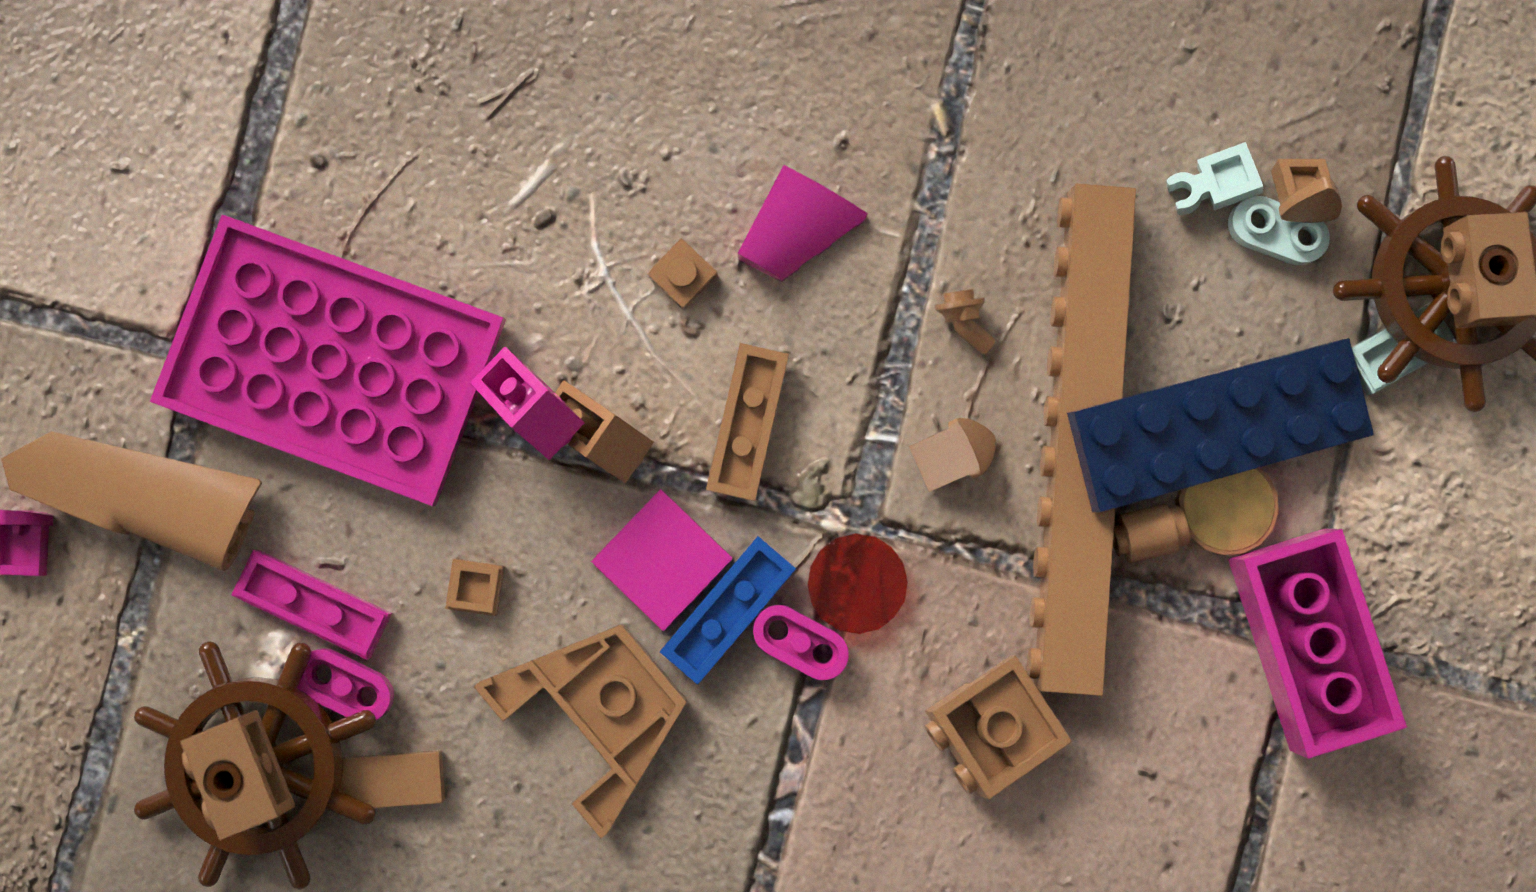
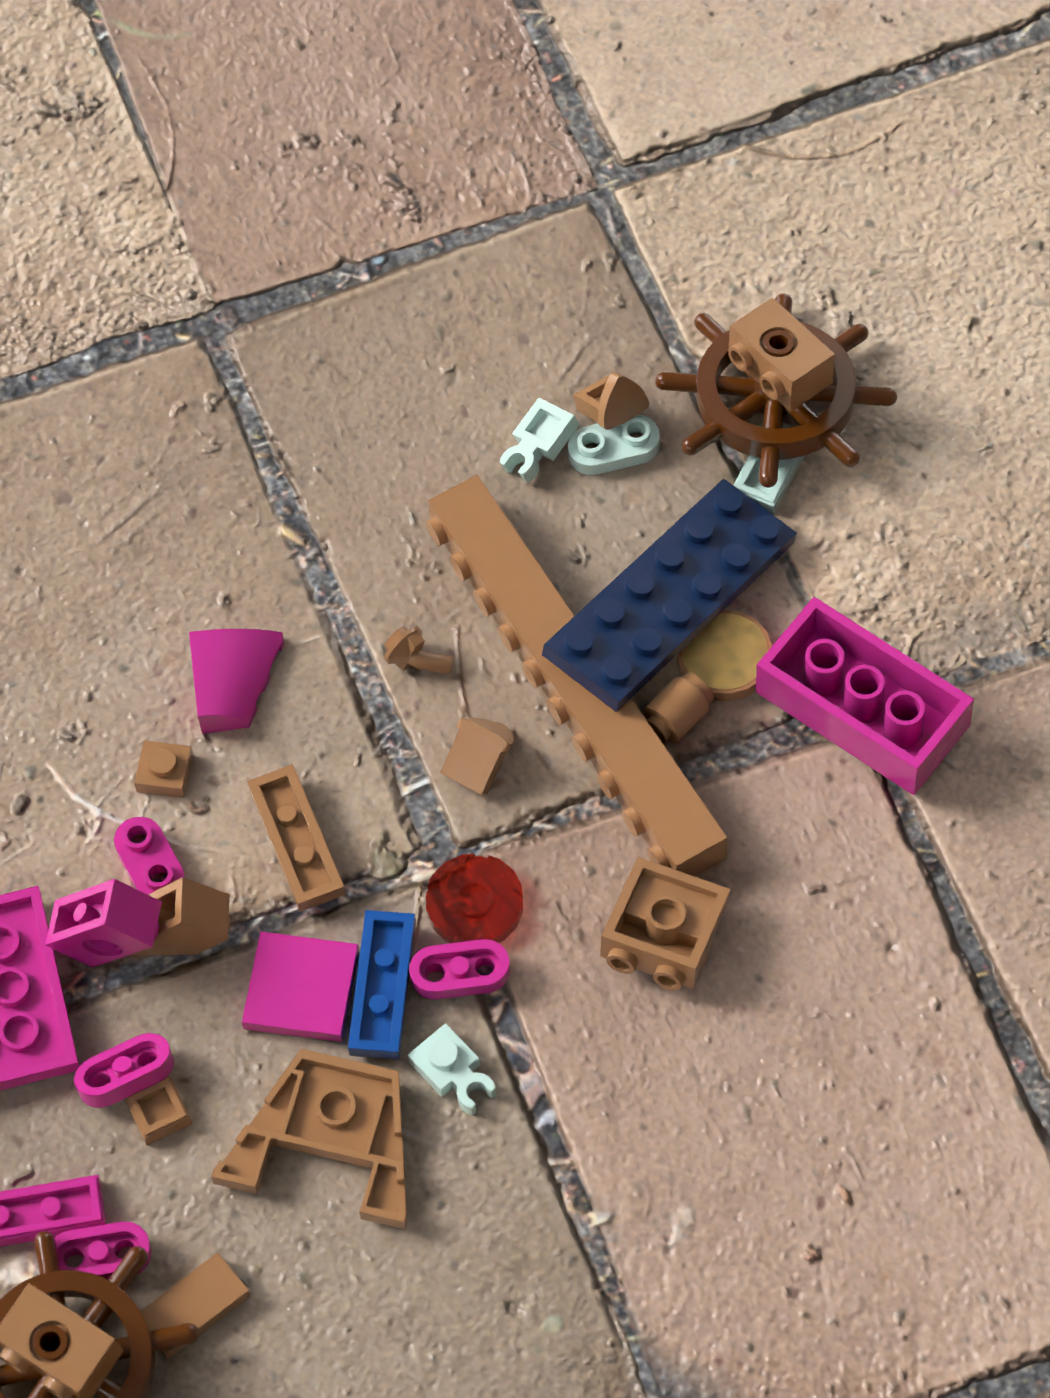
camera: 30 degrees left, 25 degrees down
none -> dark pink plate [74,1033,174,1108]
none -> dark pink plate [114,817,185,895]
none -> light aqua plate [408,1023,496,1116]

